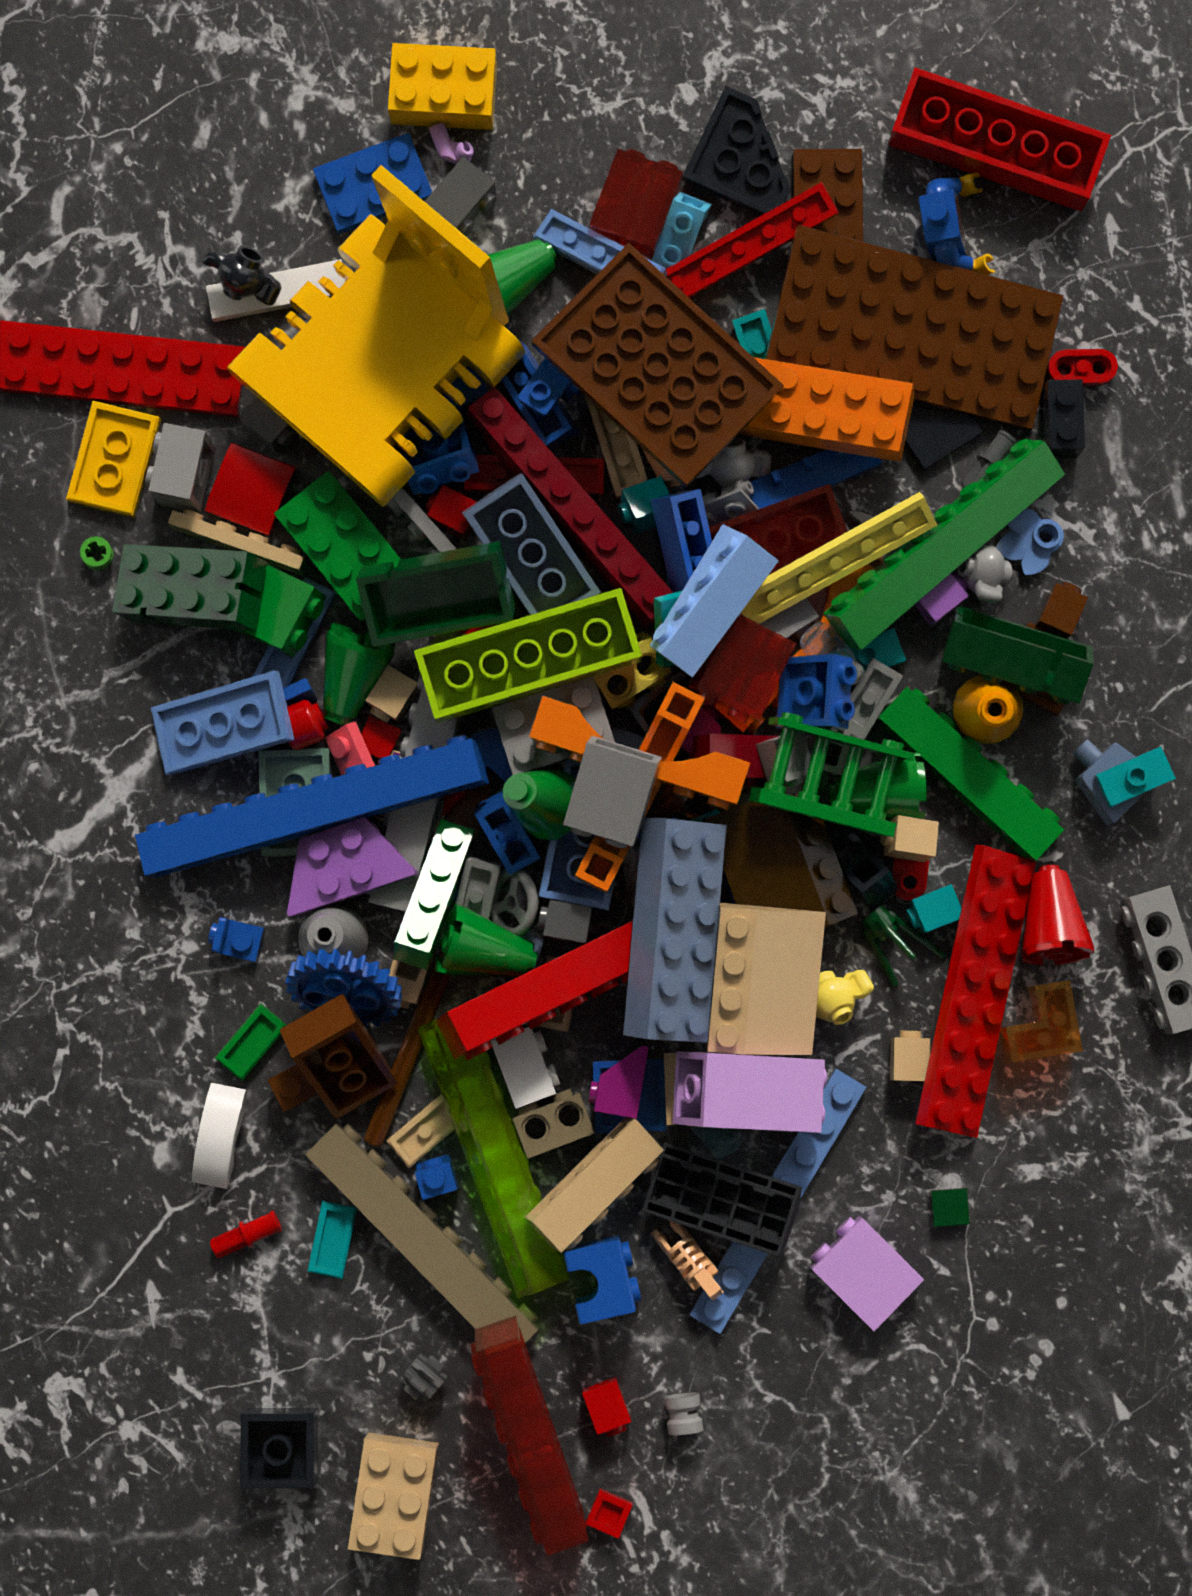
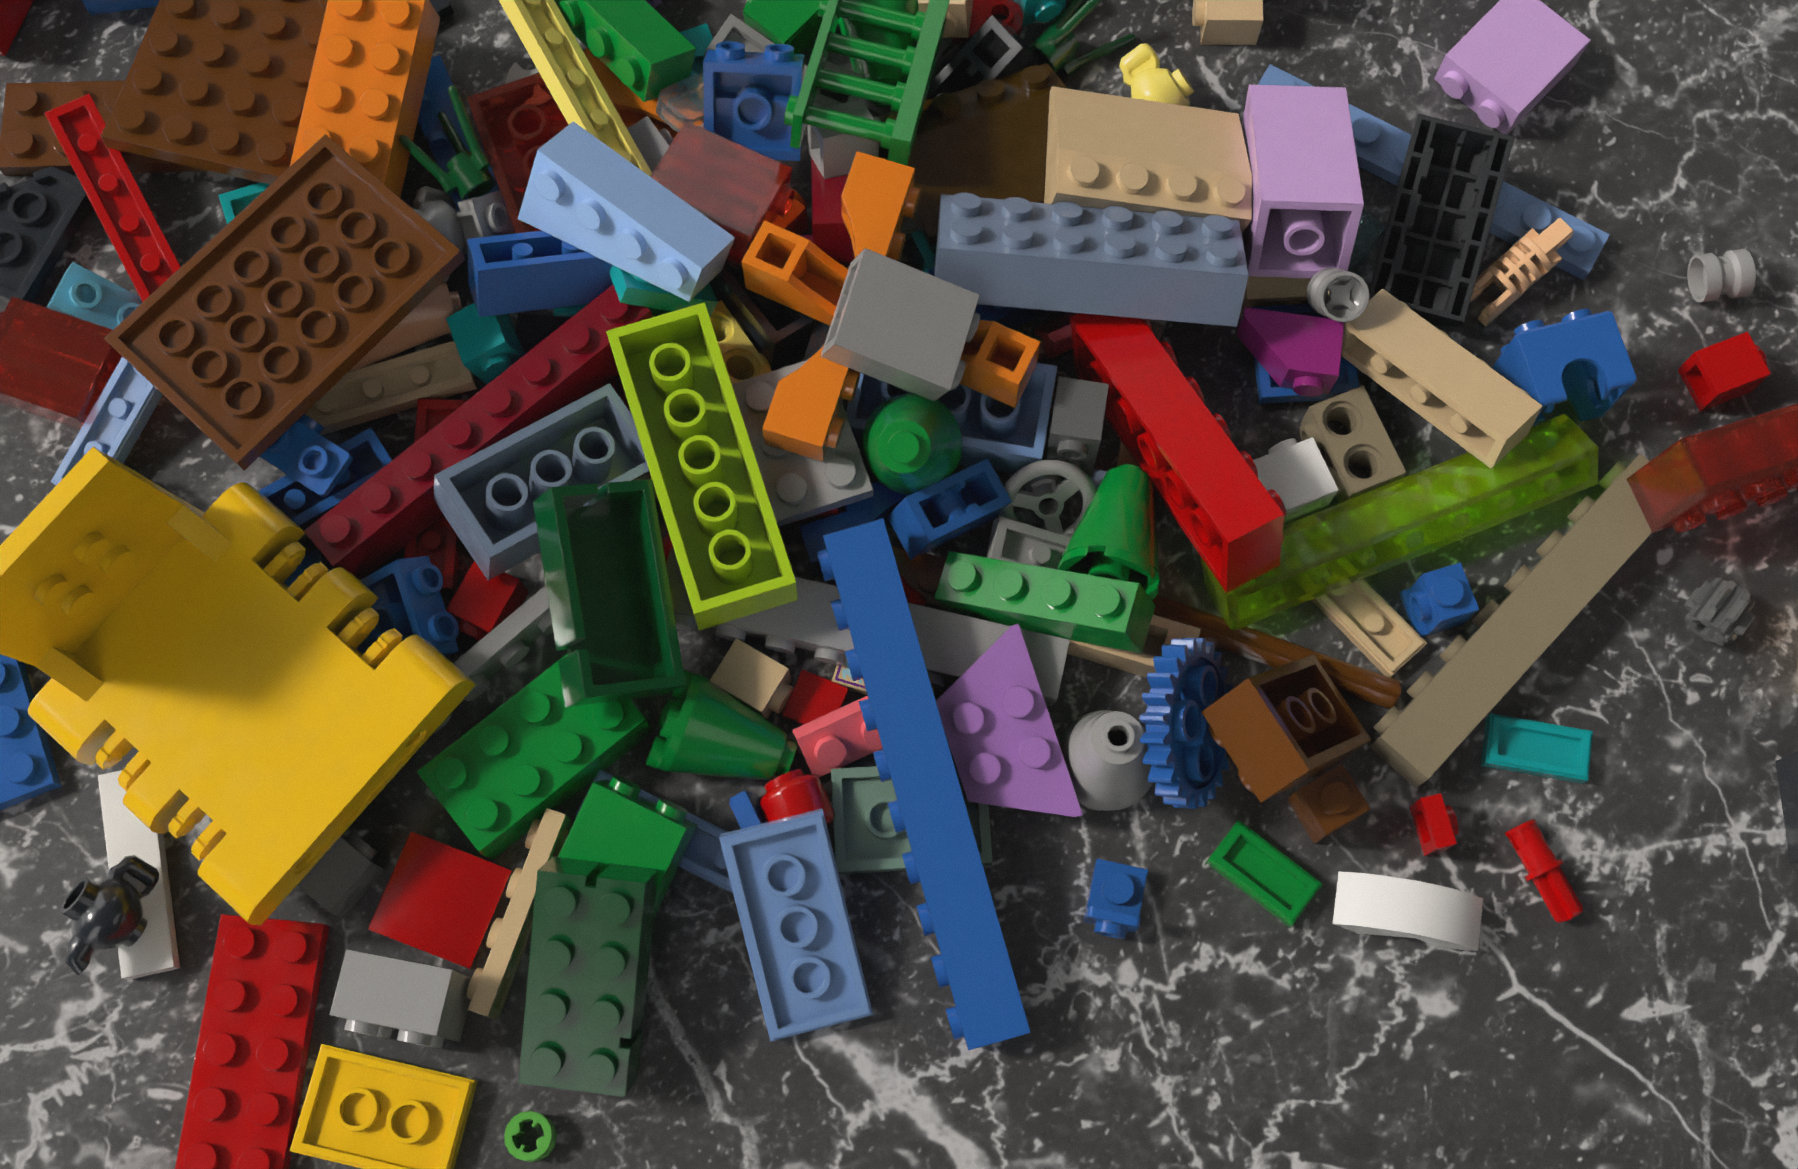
camera: 90 degrees left, 10 degrees down
none -> dark green plant [399,85,496,200]
none -> light grey wheel [1306,267,1369,322]
none -> red plate [1409,793,1459,856]

